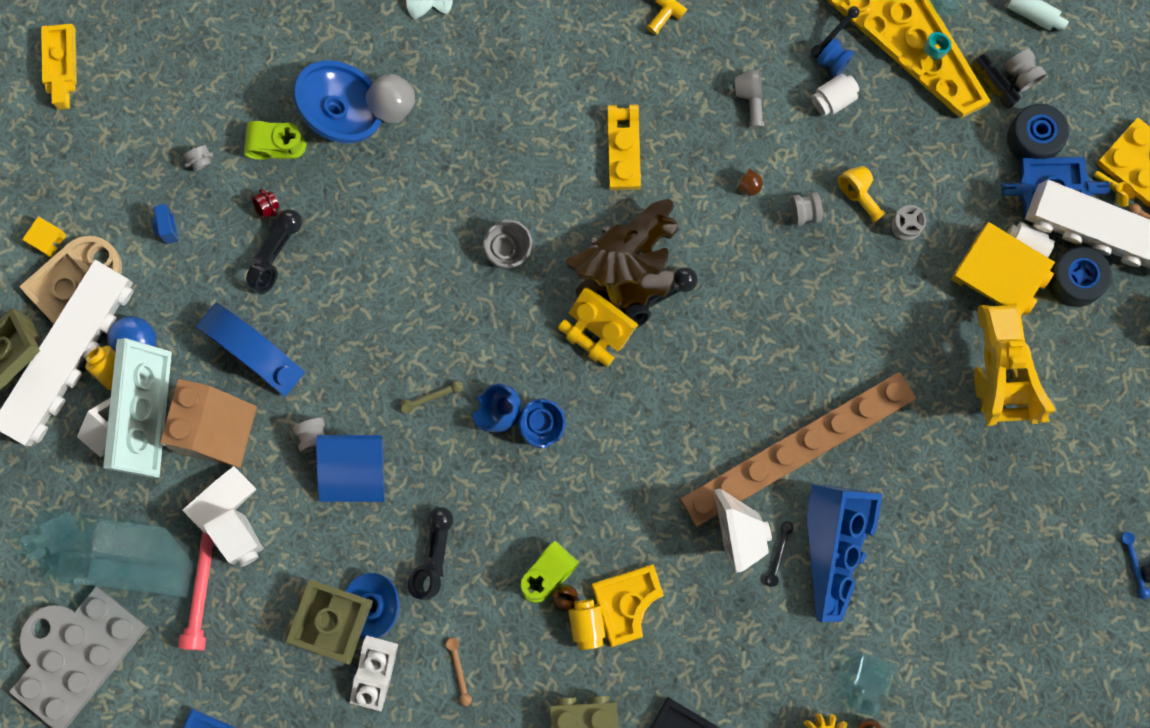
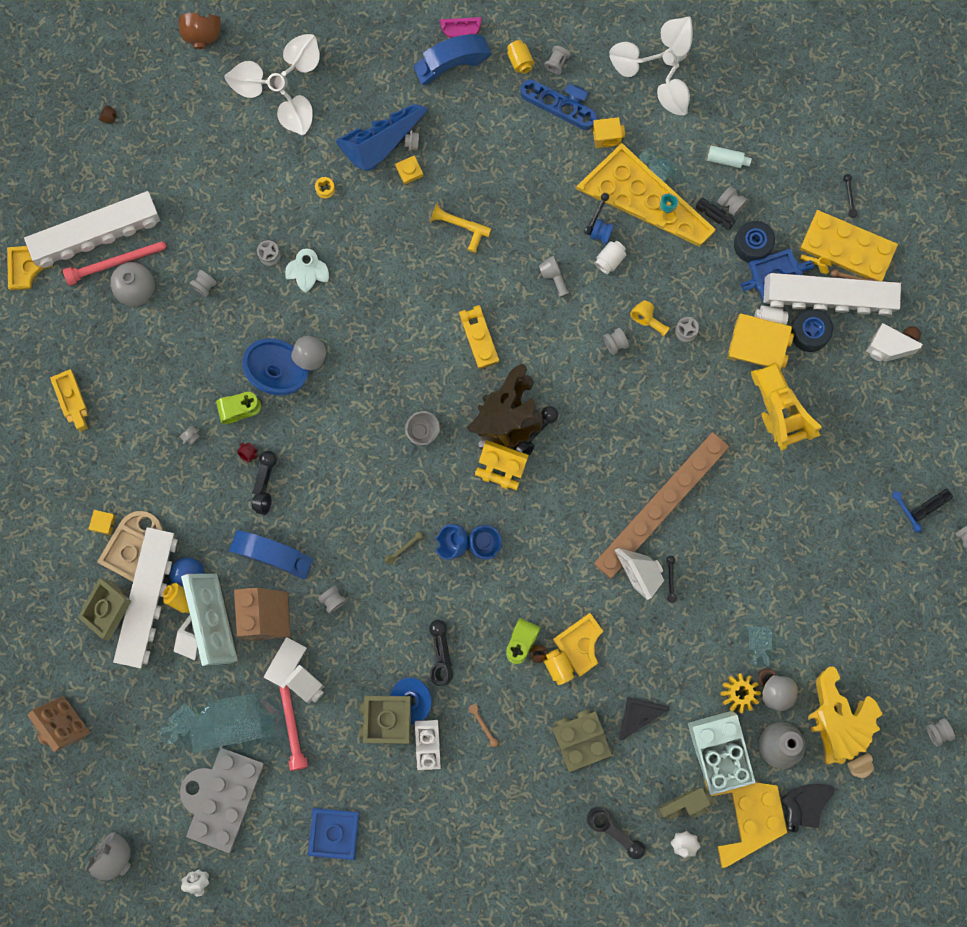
camera: 15 degrees left, 0 degrees up
blue plate [151,204,179,244] -> none
blue slope [316,435,385,502] -> none
reddish brown hinge [737,168,763,196] -> none
blue wedge [807,484,882,622] -> none

